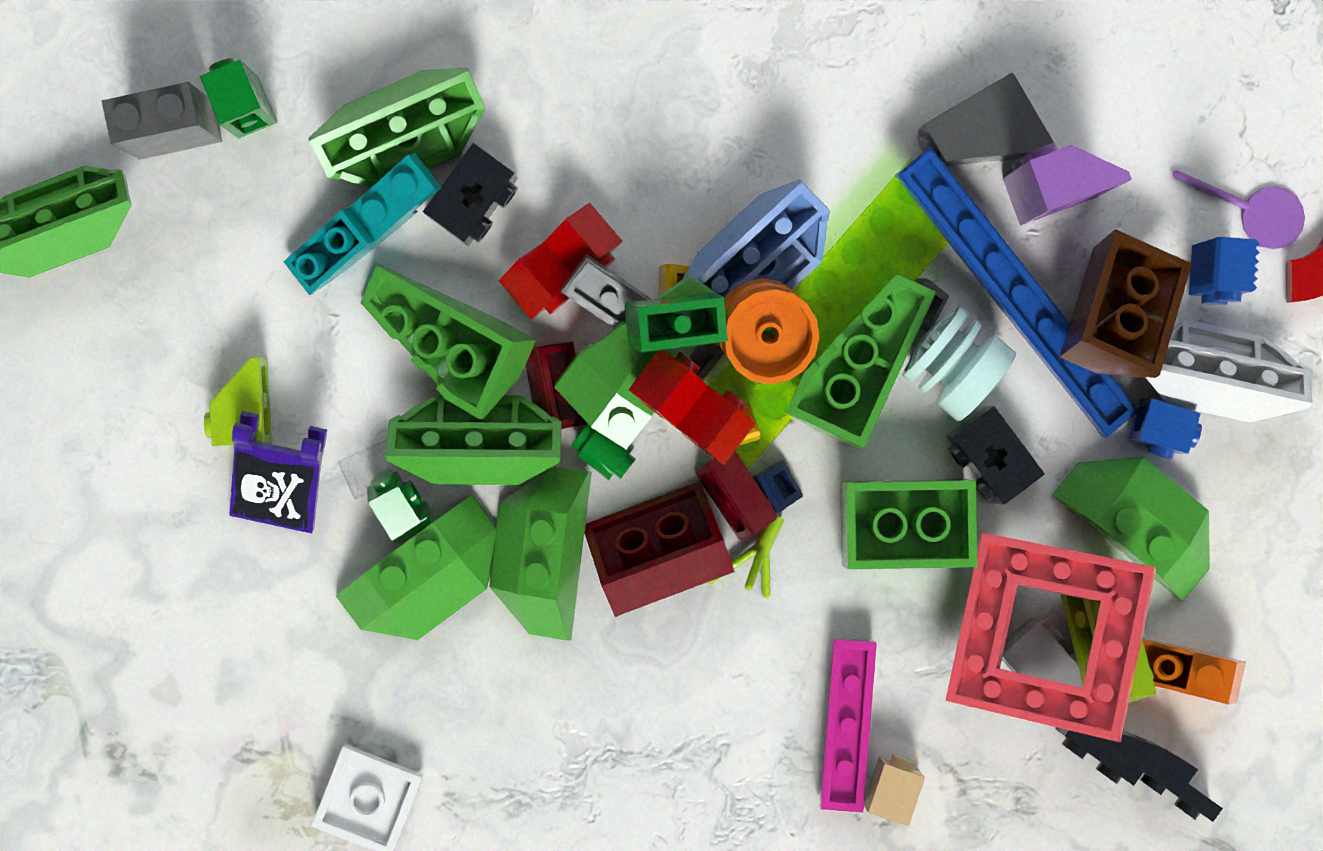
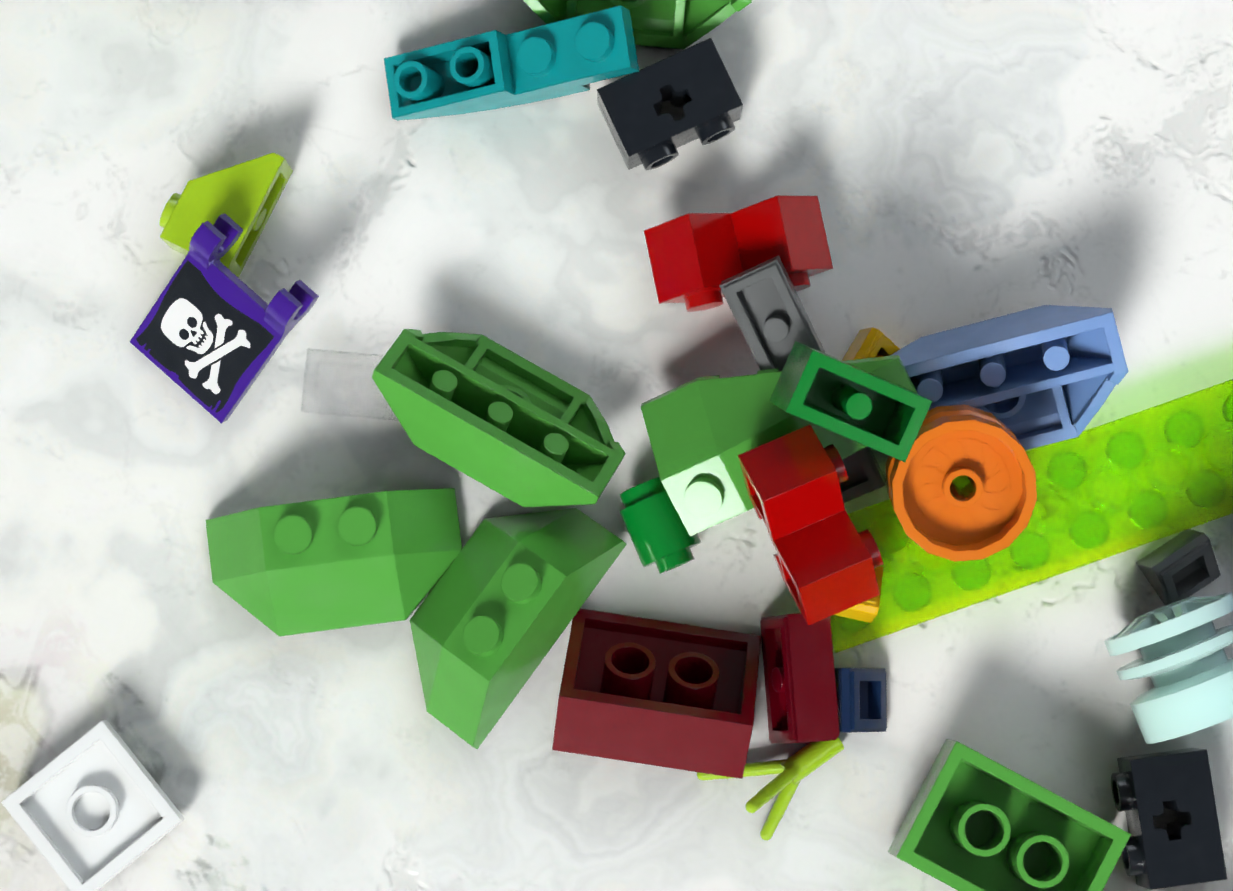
camera: 30 degrees right, 5 degrees down
bright green wedge [361,265,536,419] -> none
brick [367,470,431,544] -> none
dark red slope [525,341,588,429] -> none
bright green wedge [785,274,936,450] -> none

